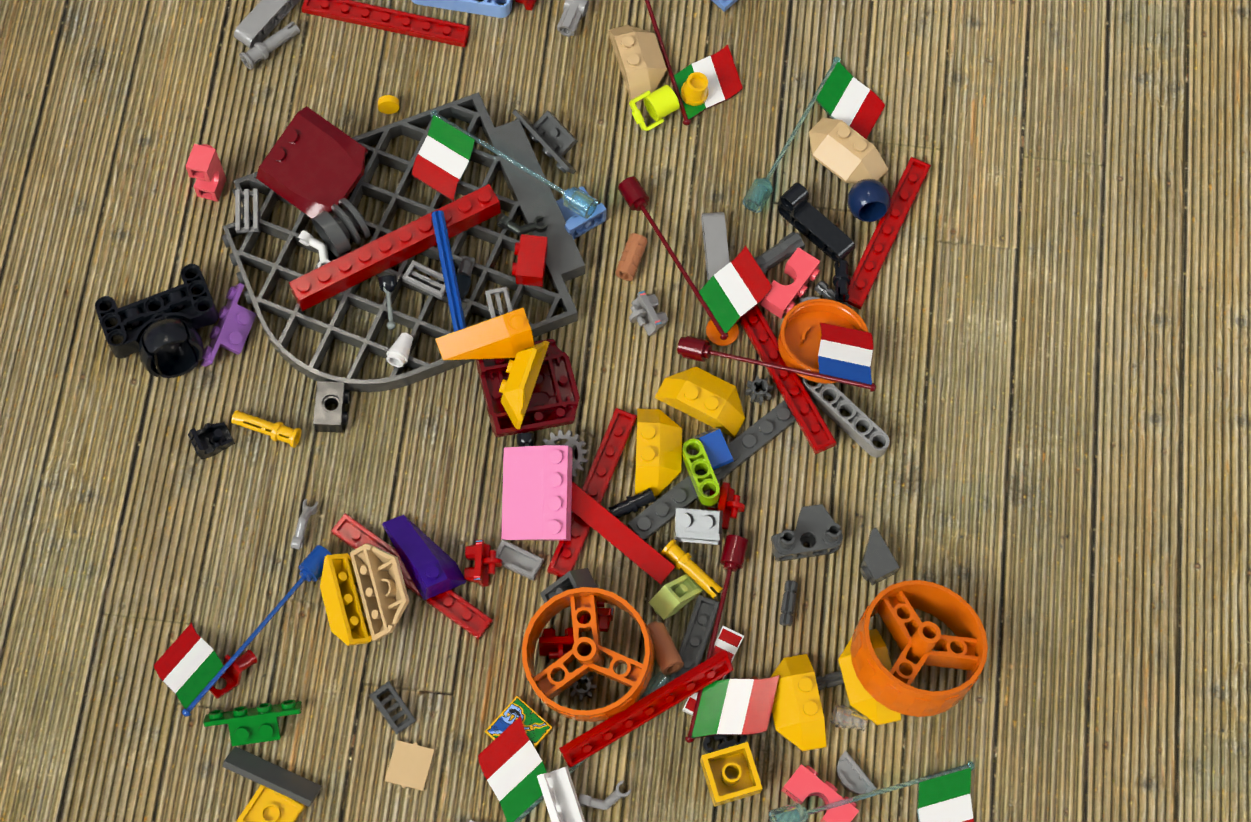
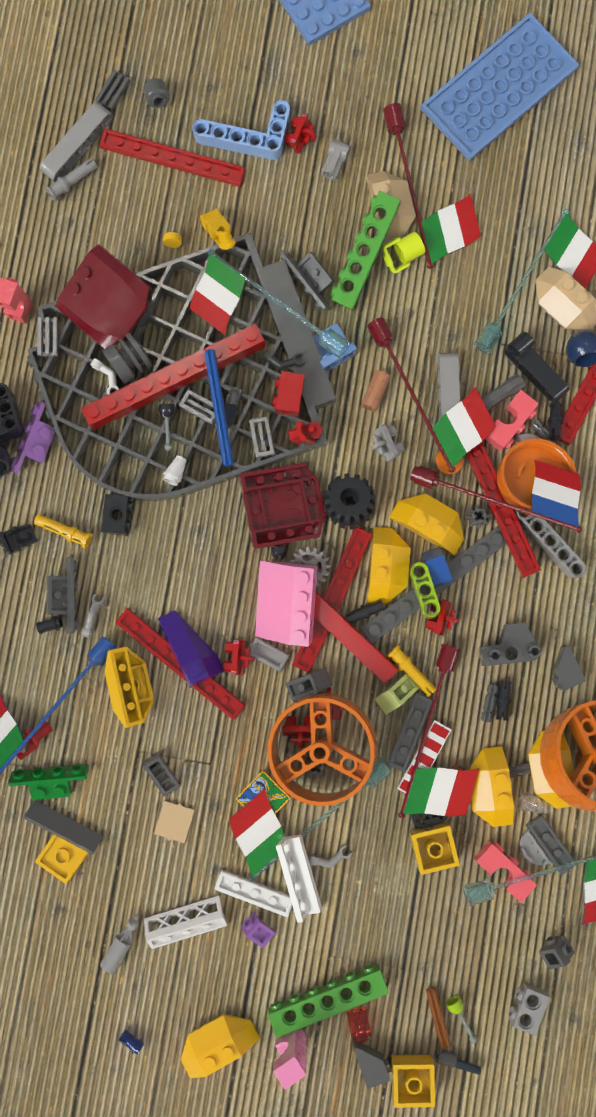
camera: 10 degrees right, 15 degrees up
tan wedge [350,544,409,641] -> none
light orange wedge [435,307,535,360] -> none
yellow wedge [499,341,549,430] -> none
red tile [559,650,734,768] -> none
nougat brick [647,621,684,675] -> none
plate [674,507,723,545] -> none
yellow piece [681,72,708,106] -> none
none -> black pin [36,616,63,634]
none -> dark grey bracket [46,556,77,634]
none -> yellow piece [200,208,236,250]
none -> red hips [288,421,323,445]
none -> black wheel [325,473,375,529]
none -> bright green brick [330,191,401,310]
none -> black pin [496,681,512,721]
none -> dark grey tile [525,814,577,875]

